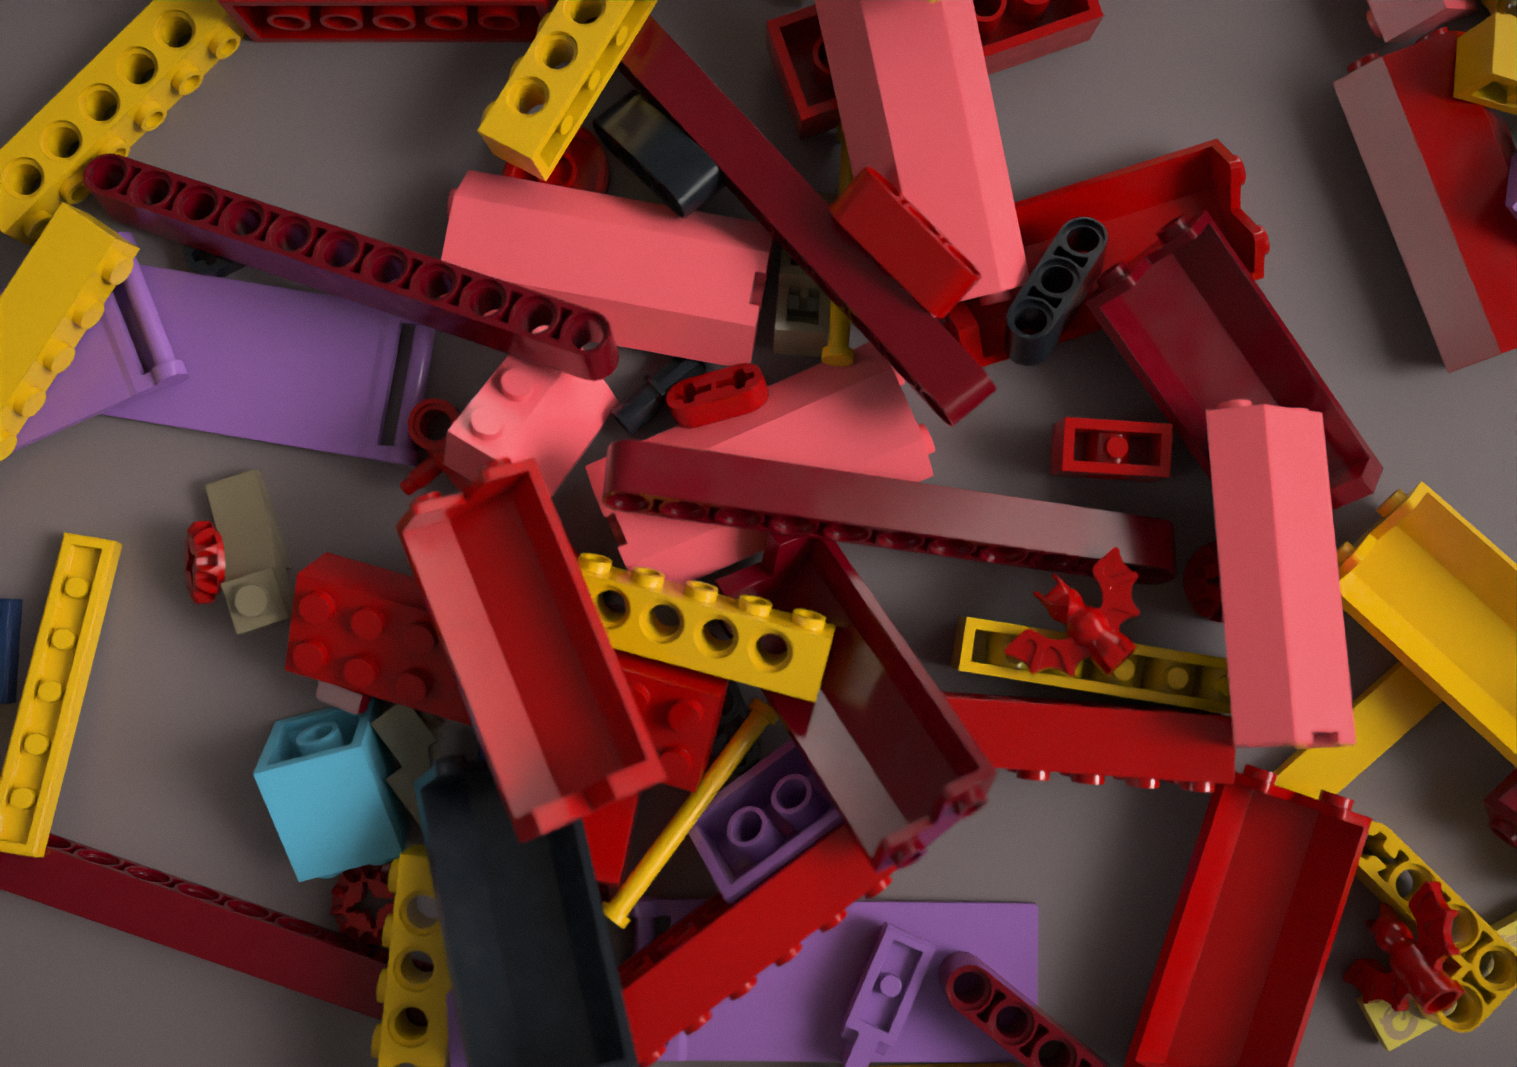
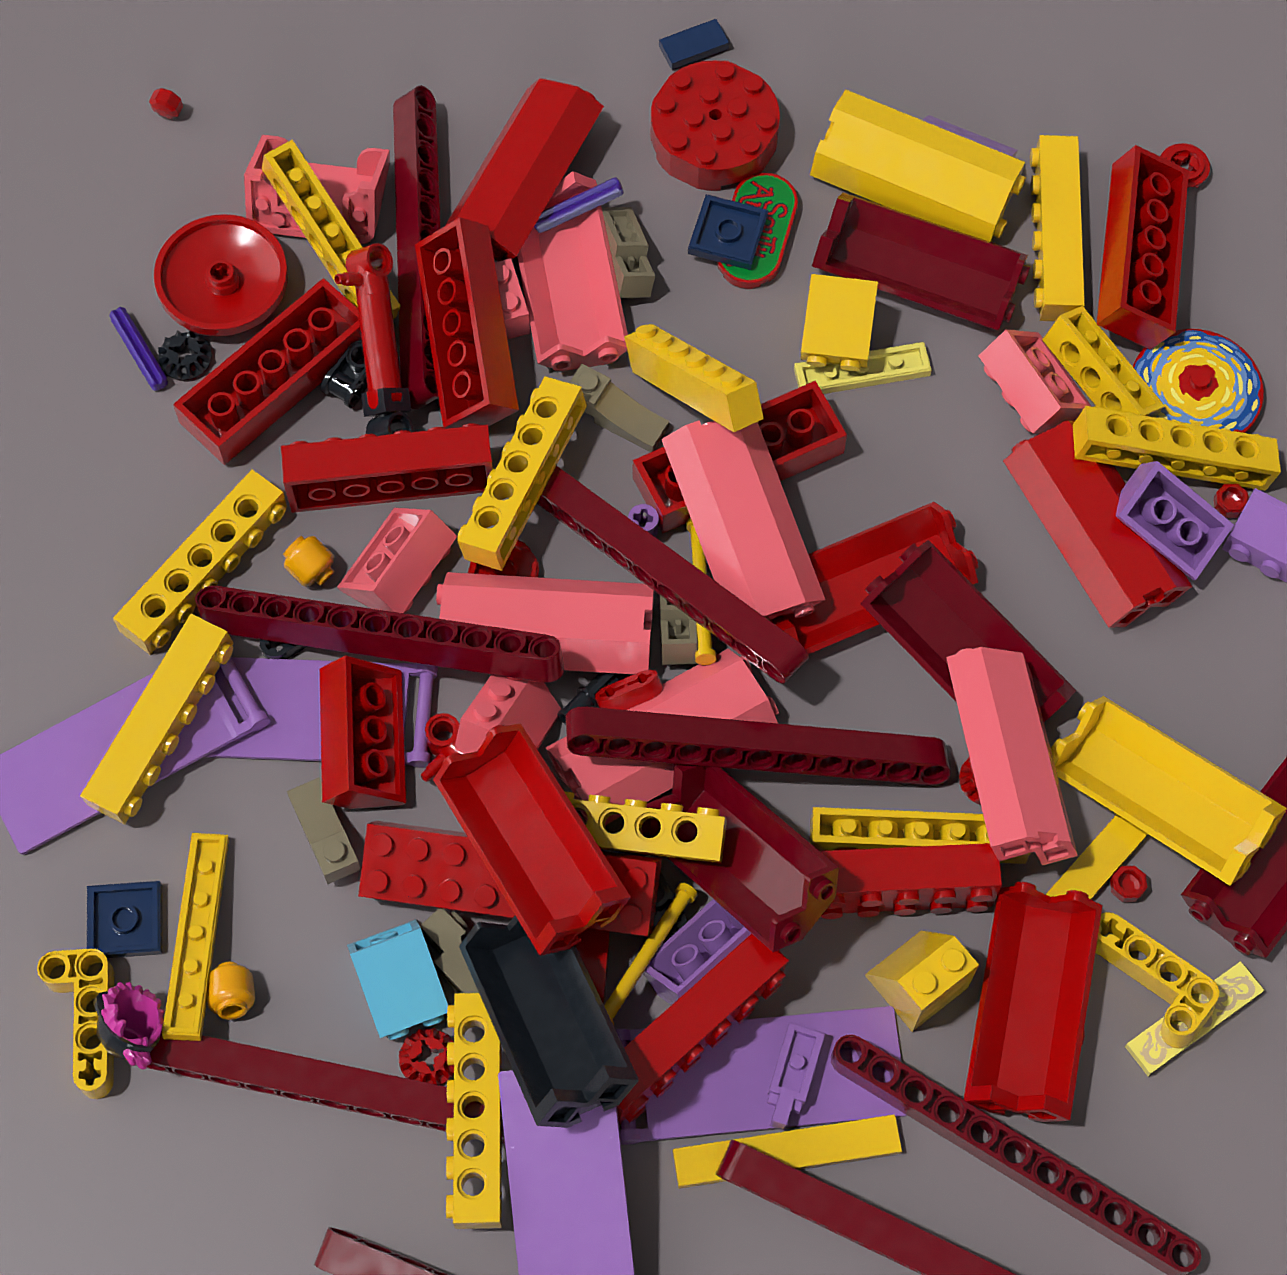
camera: 10 degrees left, 20 degrees down
red gear [184,520,225,604] -> none
tile [315,681,372,715] -> none
black beam [592,89,726,219] -> none
red beam [829,165,982,319] -> none
black beam [1004,217,1108,366] -> none
red animal [1004,547,1140,678] -> none
red brick [1049,417,1173,483] -> none
red animal [1343,881,1465,1015] -> none
none -> light orange head [207,962,255,1020]
none -> light orange head [283,535,335,587]
none -> red slope [319,655,406,809]
none -> coral slope [337,508,457,613]
none -> medium lavender bush [628,504,659,538]
none -> yellow slope [865,930,979,1032]
none -> red tile [1110,865,1147,902]

